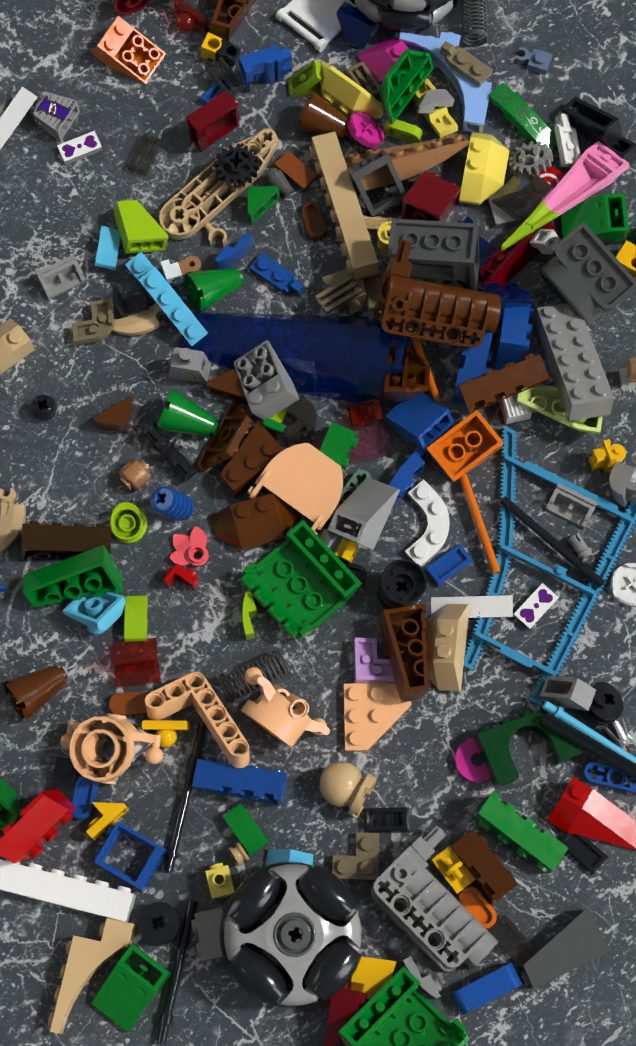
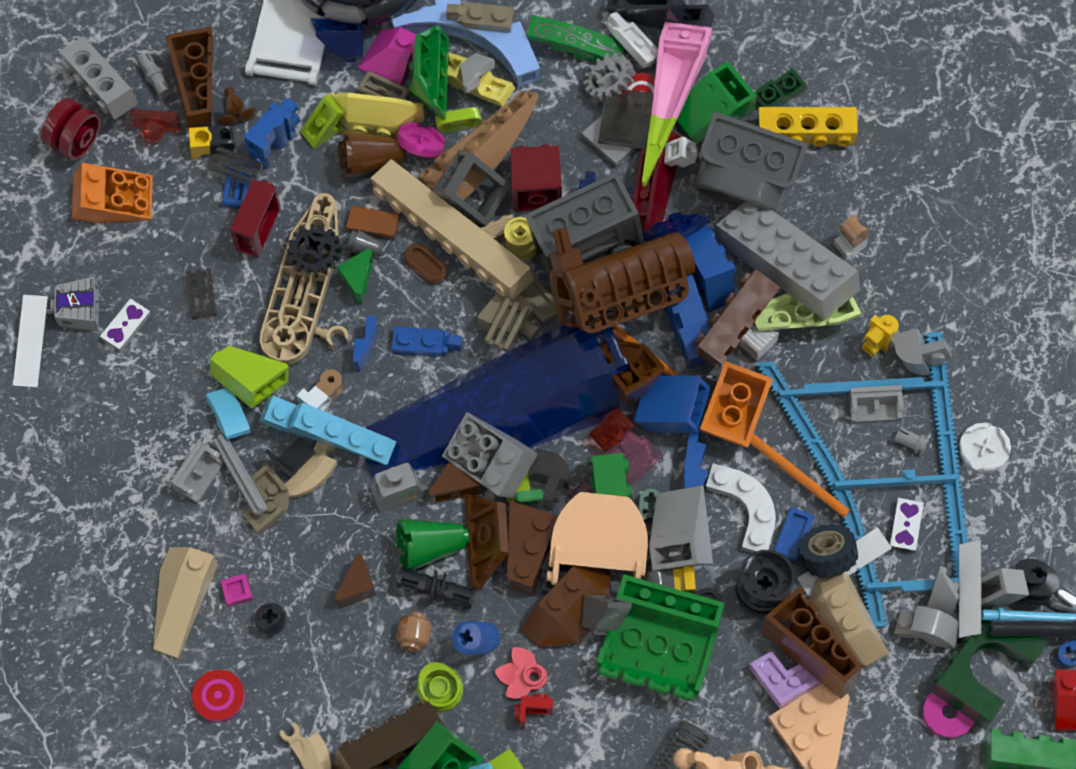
camera: 30 degrees left, 5 degrees down
green cone [183,268,243,312] -> none
lime slope [242,590,257,640] -> none
light yellow wedge [459,132,509,206] -> none
black bar [500,496,606,588] -> none
none -> light grey axle [213,434,267,516]
none -> reddish brown plant [217,87,258,127]
none -> dark pink tile [220,574,253,607]
none -> dark grey slope [582,595,632,635]
none -> black wheel [798,524,859,578]
none -> light grey brick [894,606,959,648]
none -> light grey slope [927,566,959,616]
none -> white sticker [959,540,981,638]

